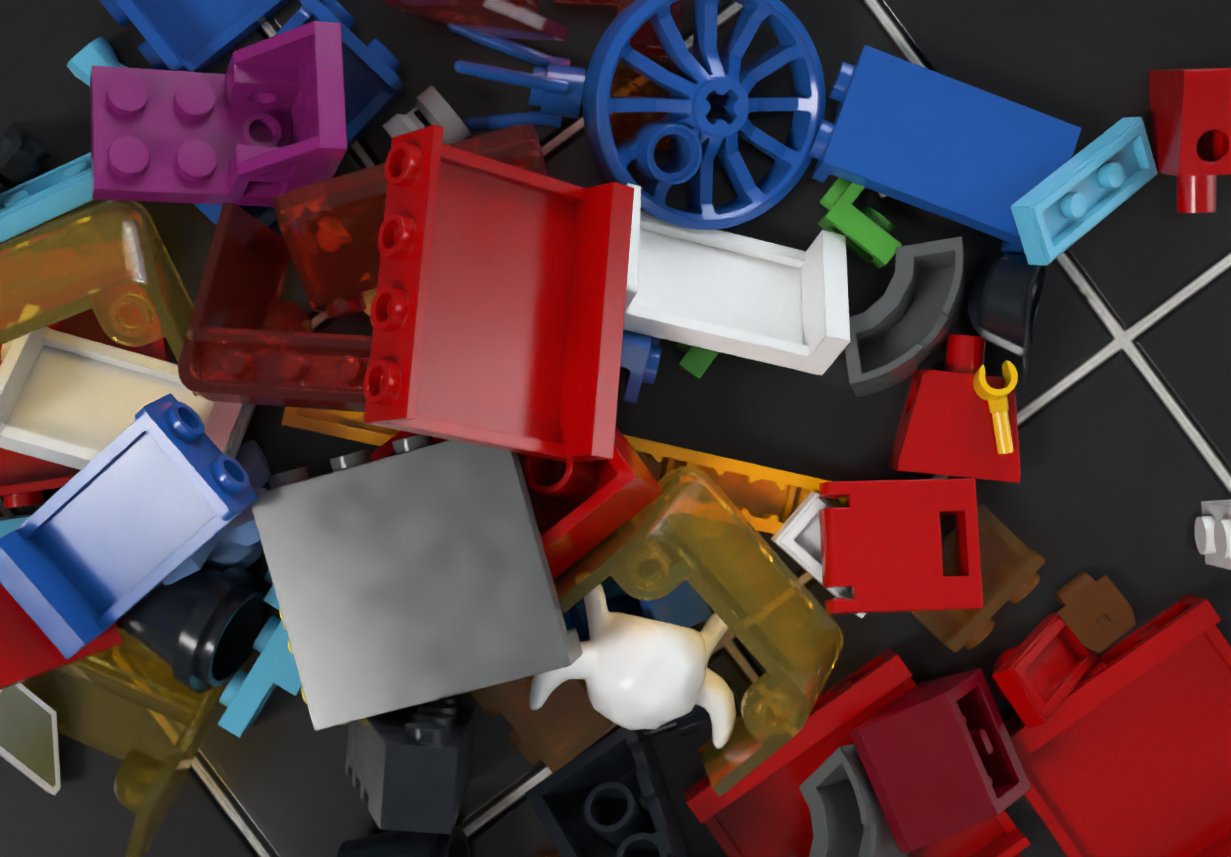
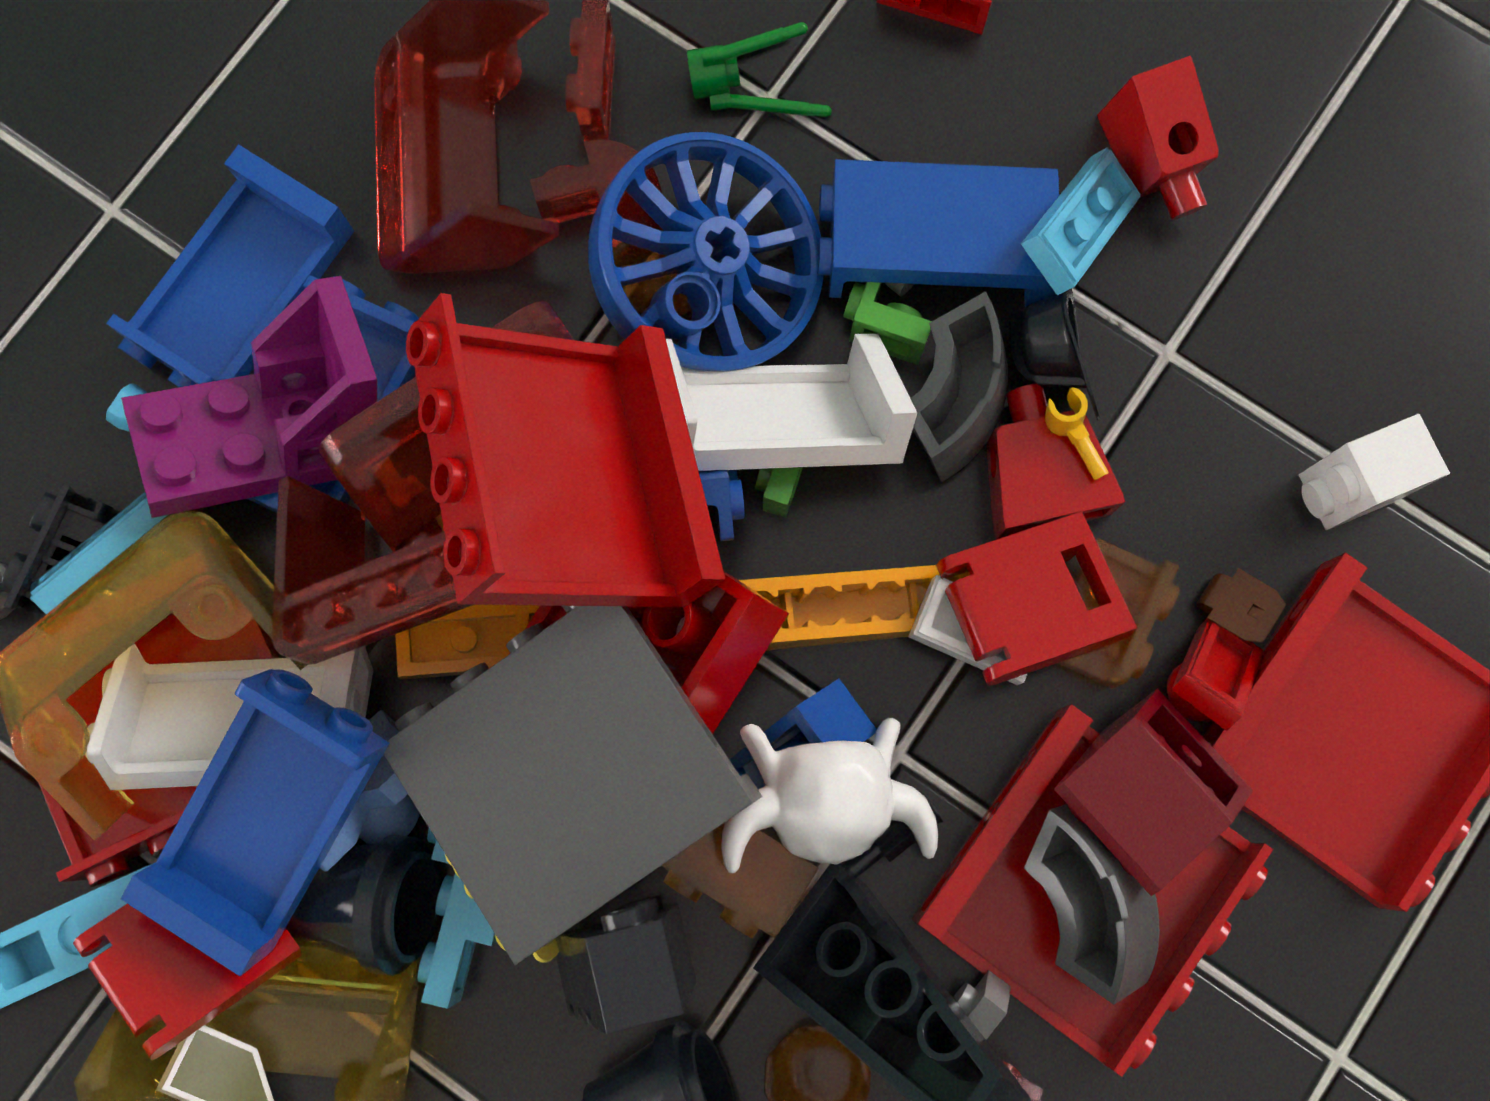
camera: 15 degrees left, 10 degrees down
blue plant [447,20,586,130] -> none
clear yellow windscreen [553,466,843,797] -> none

